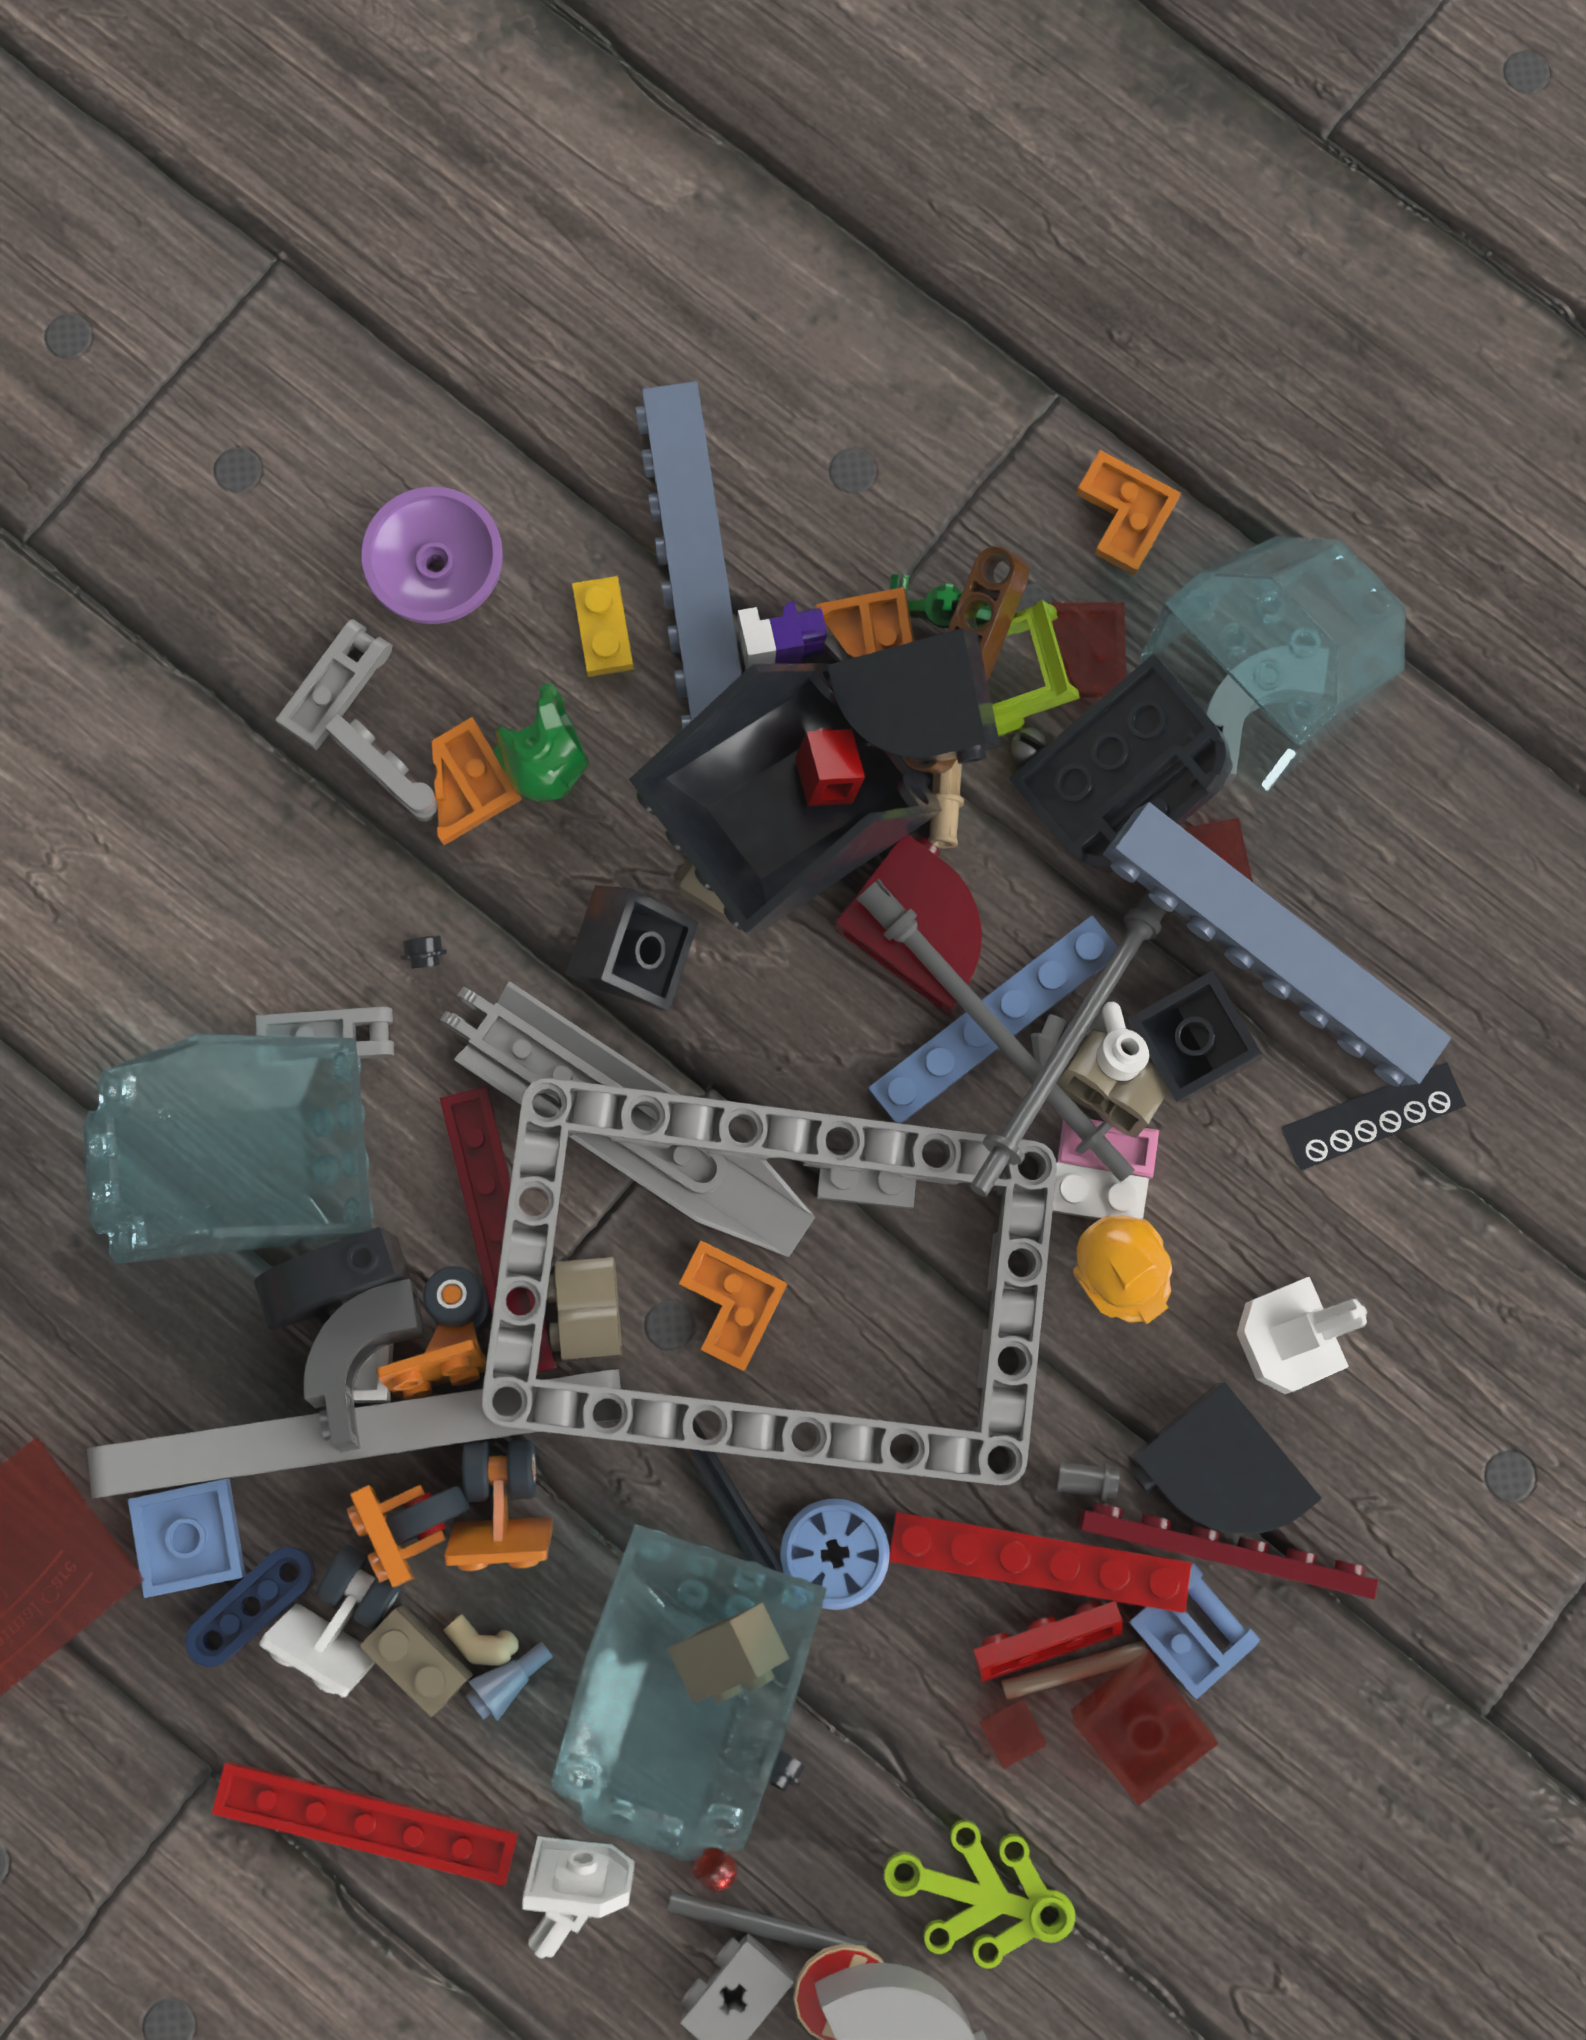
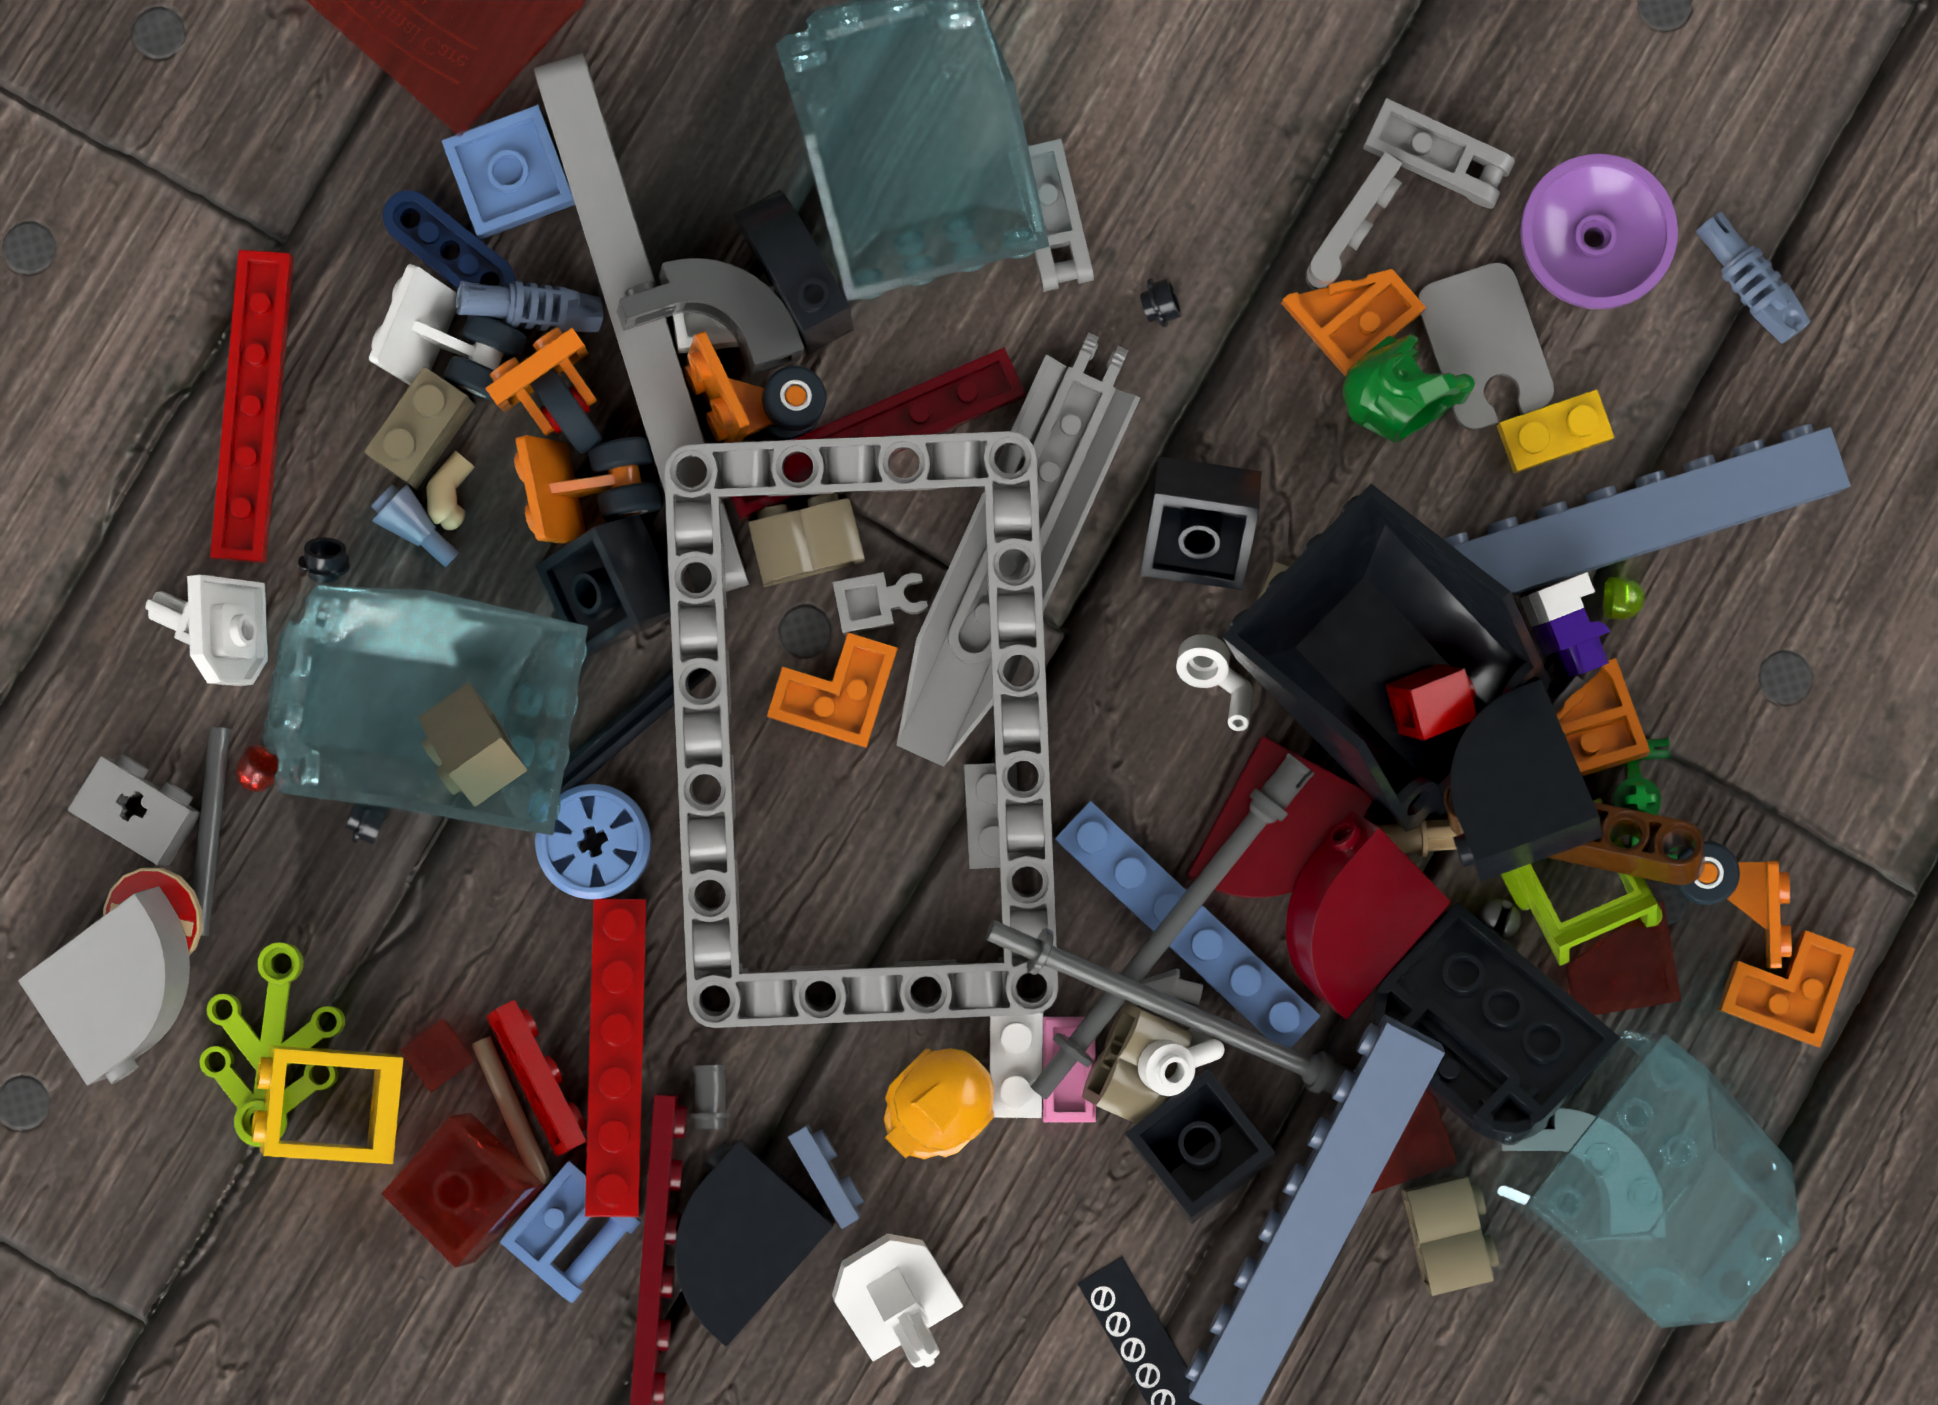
camera: 80 degrees right, 5 degrees up
none -> yellow window [252,1045,403,1164]
none -> black plate [298,537,350,583]
none -> sand blue hinge [456,280,604,332]
none -> black slope [536,514,671,660]
none -> sand blue plate [788,1124,864,1229]
none -> light grey plate [833,572,928,635]
none -> white plate [1176,635,1253,731]
none -> dark red brick [1286,811,1451,1020]
none -> dark tan brick [1401,1174,1499,1296]
none -> light grey piece [1418,263,1554,430]
none -> clear neon green hinge [1603,577,1645,620]
none -> orange plate [1676,841,1792,968]
none -> sand blue hinge [1695,211,1811,344]

